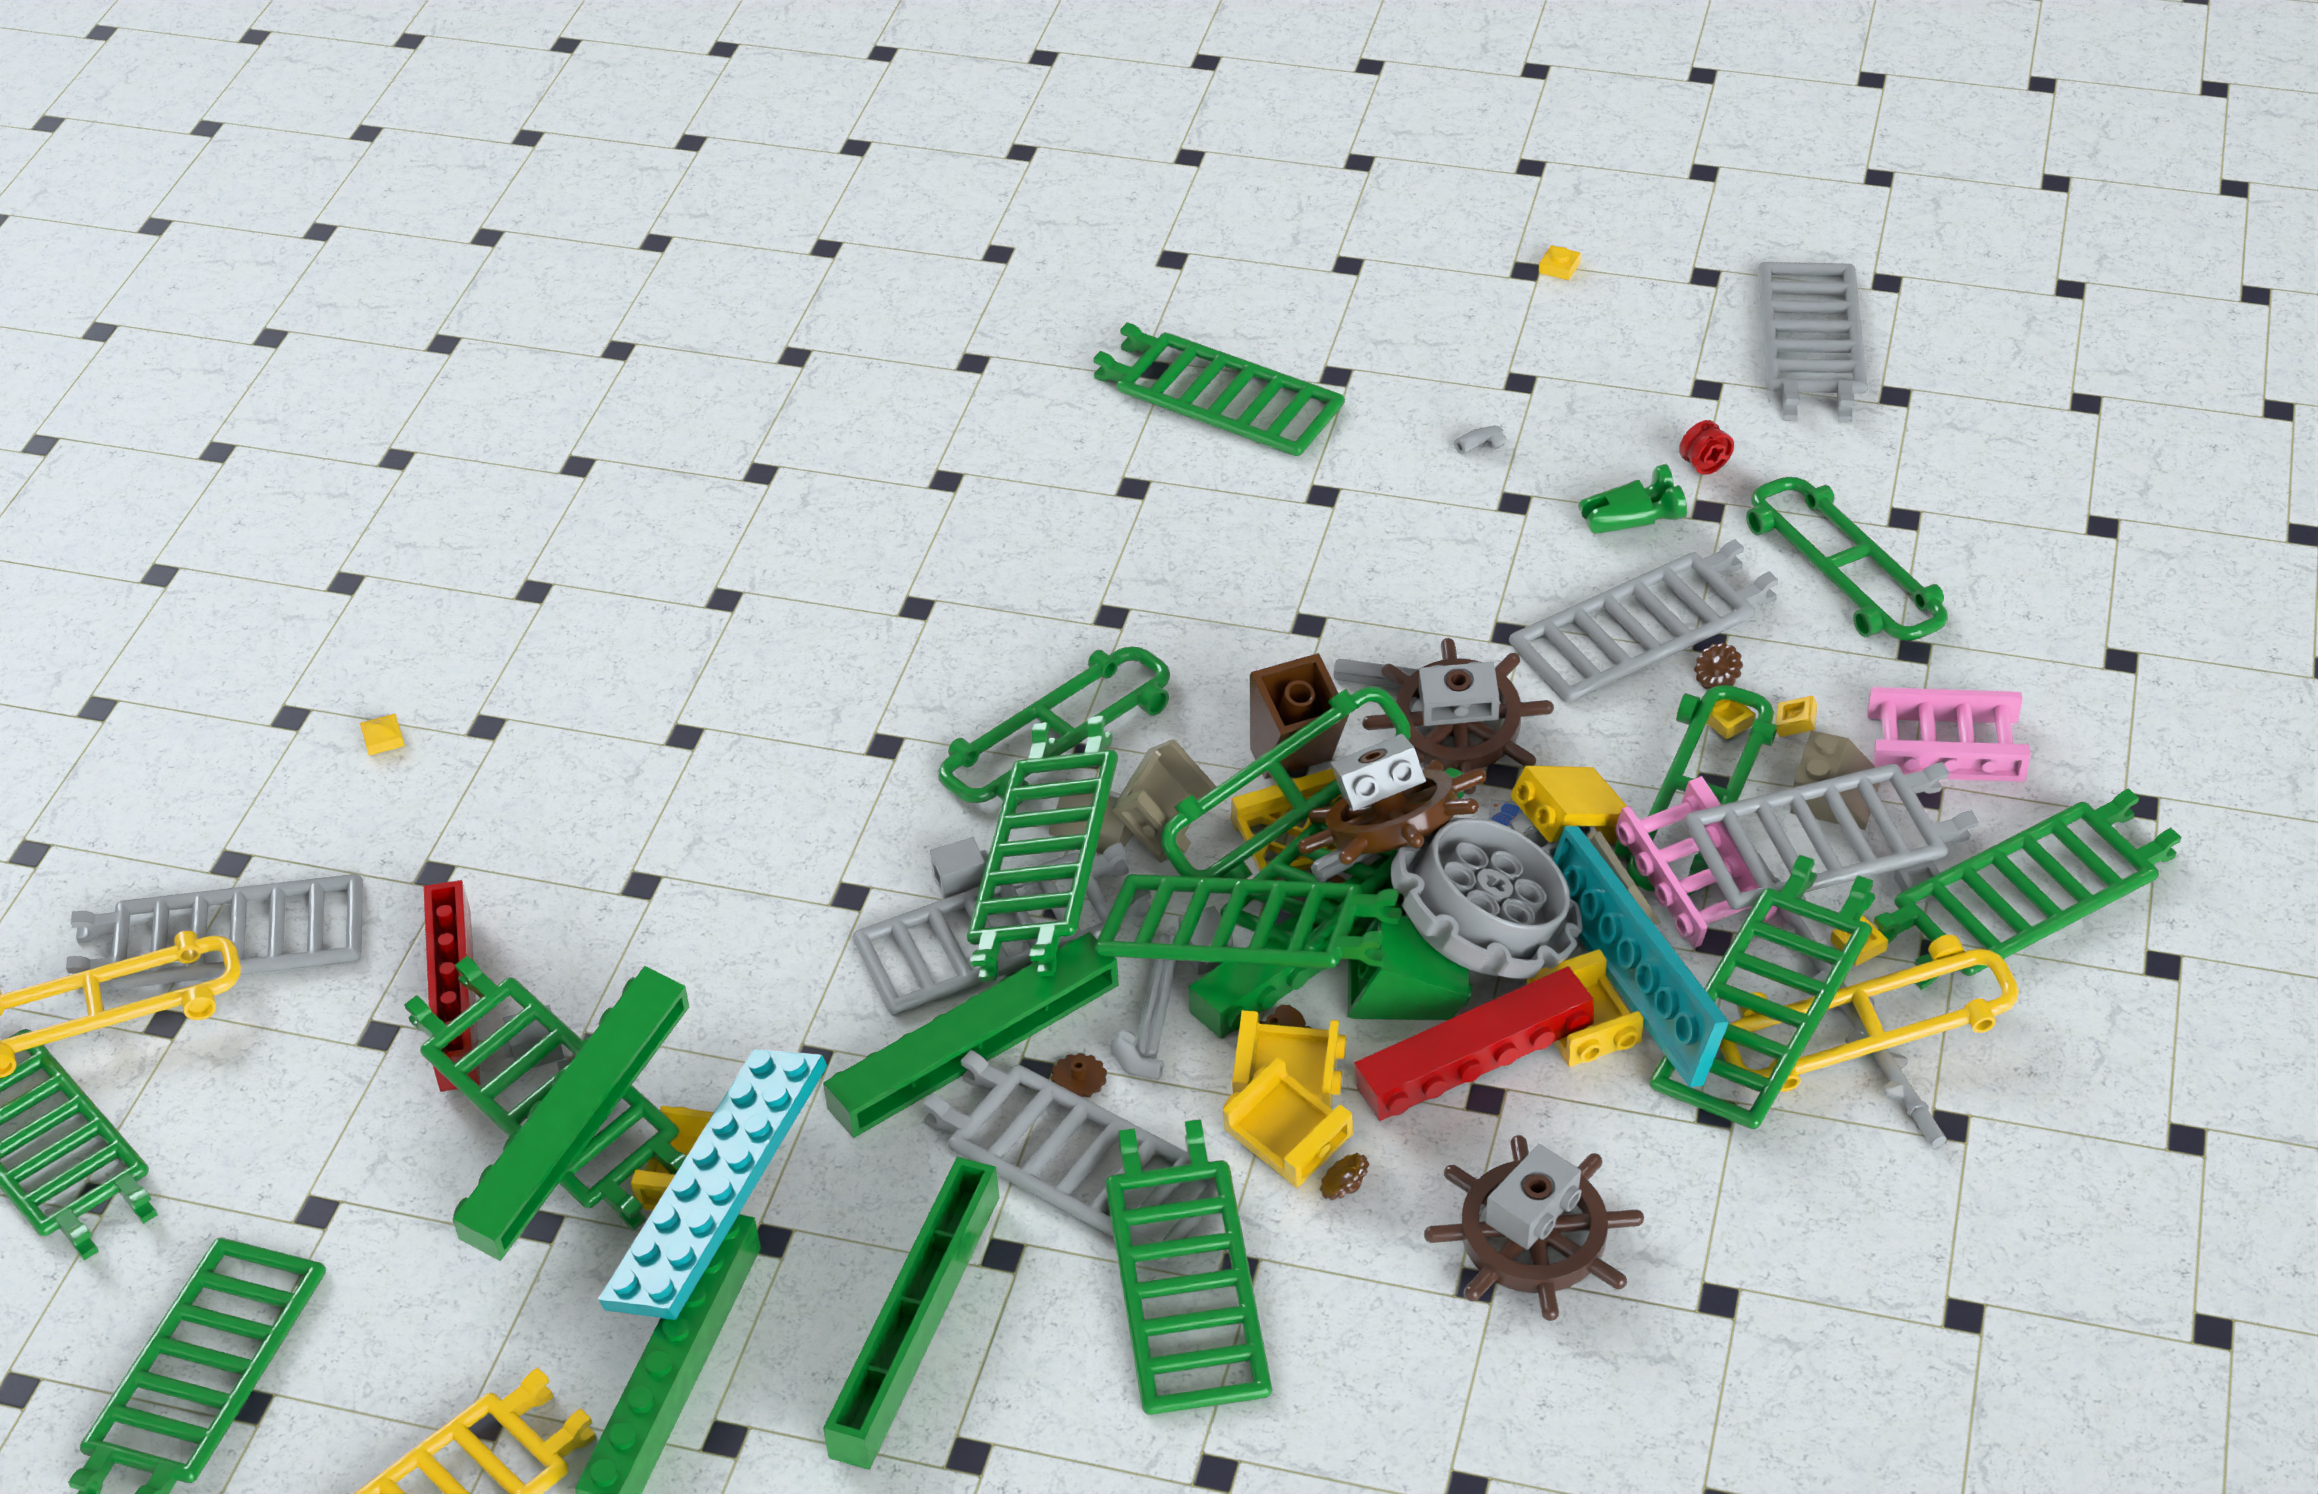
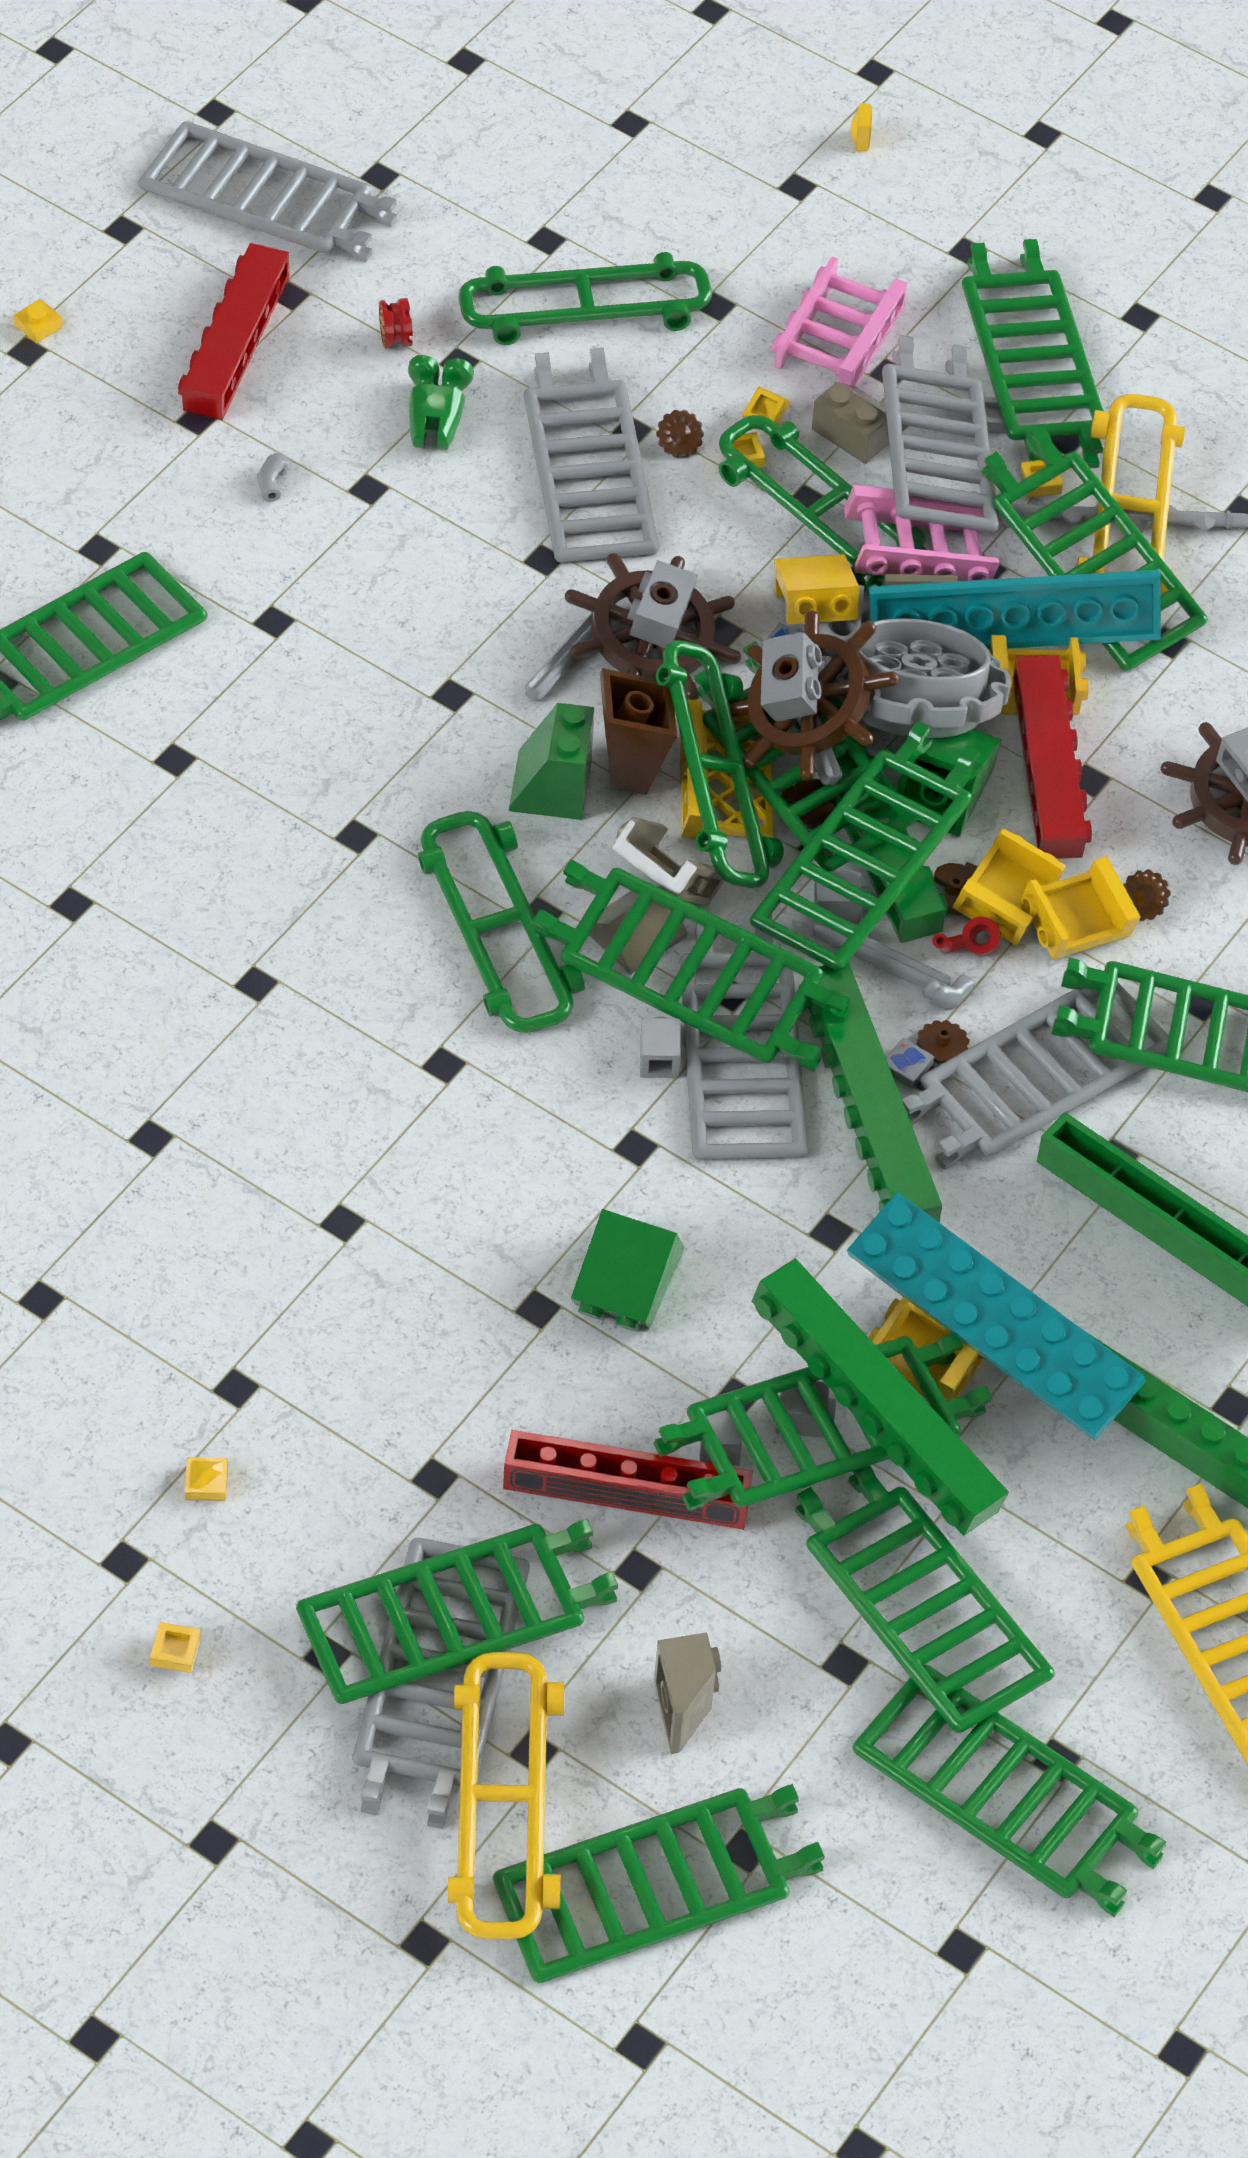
camera: 75 degrees left, 10 degrees up
none -> yellow plate [150,1622,201,1673]
none -> red brick [178,243,290,420]
none -> green bar [296,1518,618,1704]
none -> green slope [509,703,595,820]
none -> green slope [571,1209,684,1332]
none -> dark tan slope [654,1632,721,1754]
none -> green bar [795,1466,1055,1733]
none -> yellow tile [851,103,872,152]
none -> light grey tile [886,1038,935,1089]
none -> red plate [932,917,1001,956]

